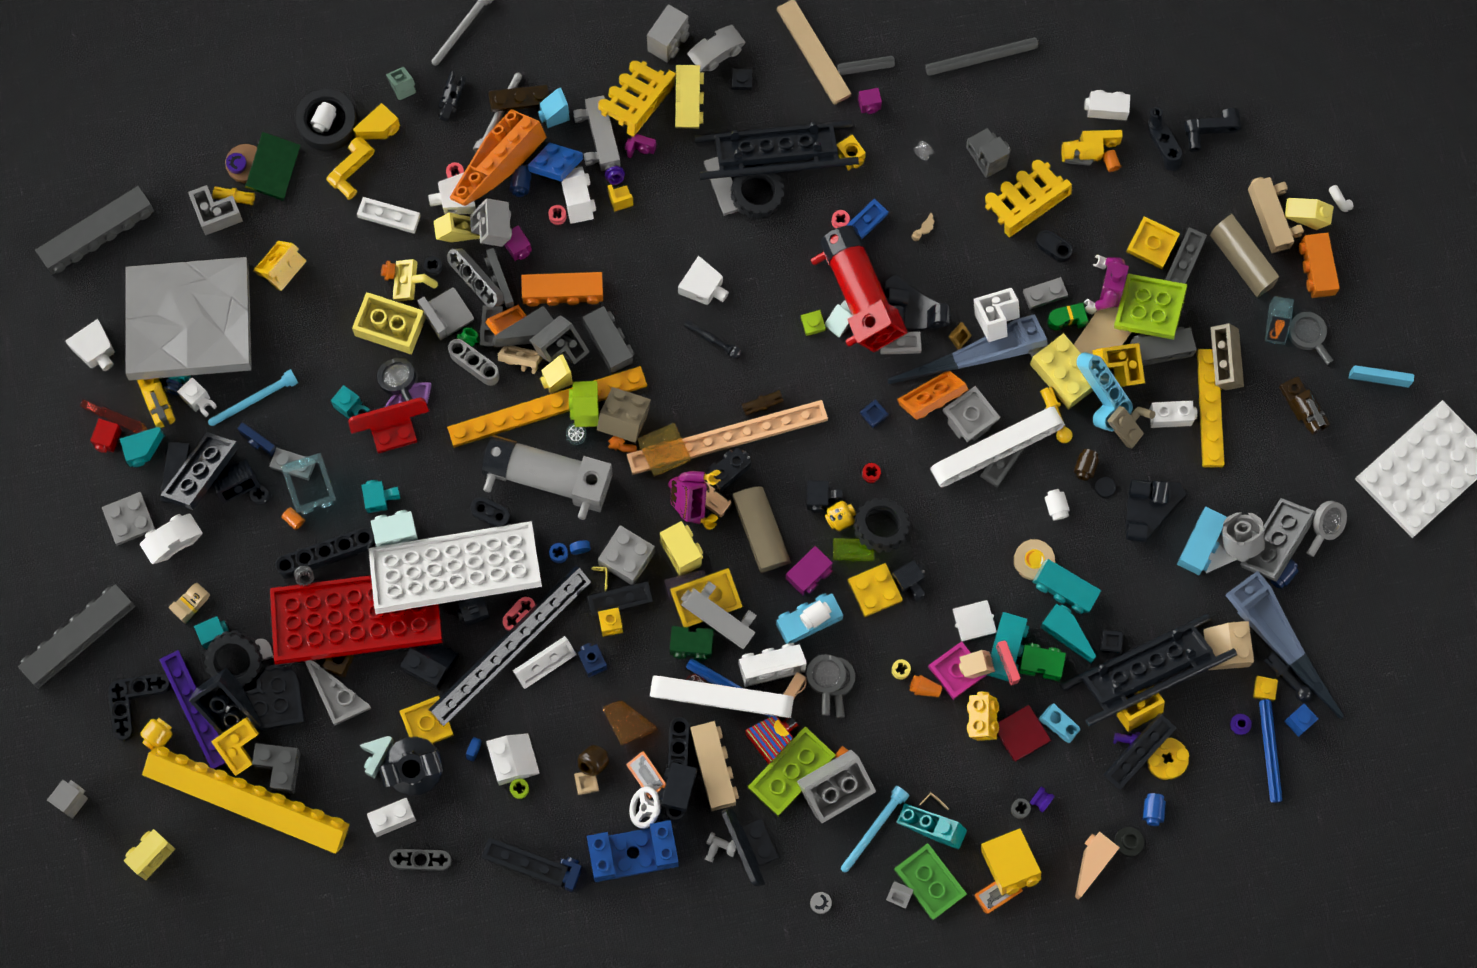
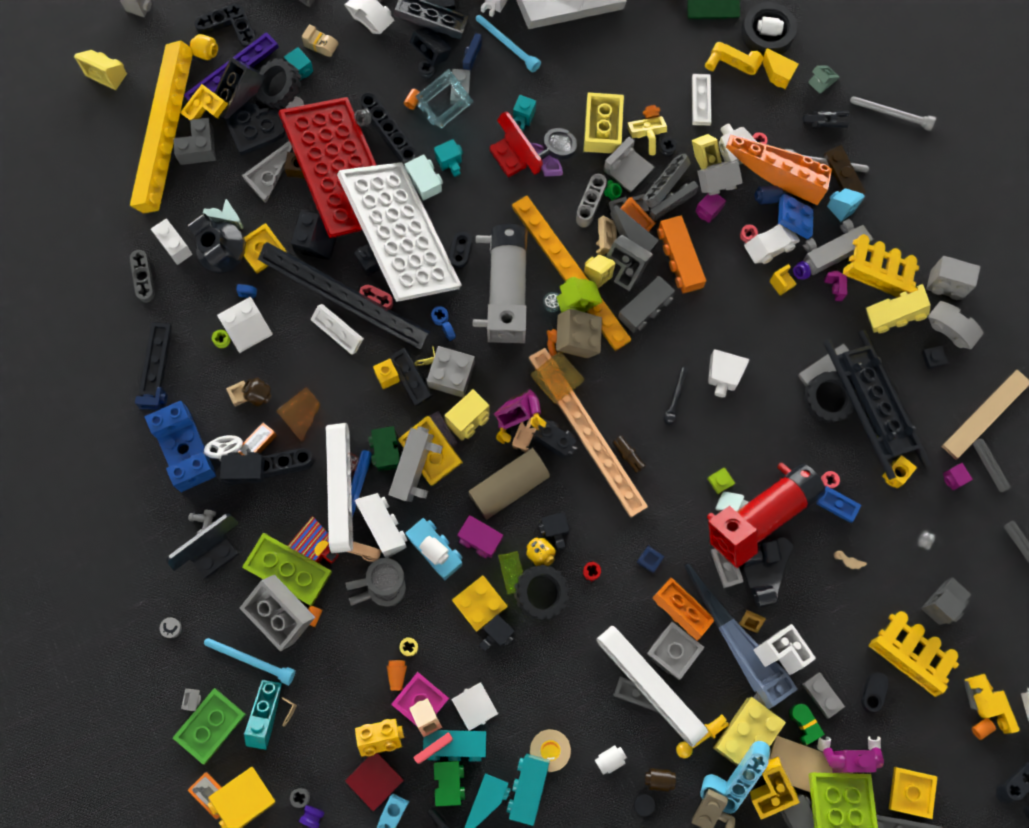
camera: 75 degrees right, 0 degrees up
yellow bracket [253,241,306,291] -> none
dark blue brick [578,643,607,678] -> none
tan brick [690,721,739,811] -> none

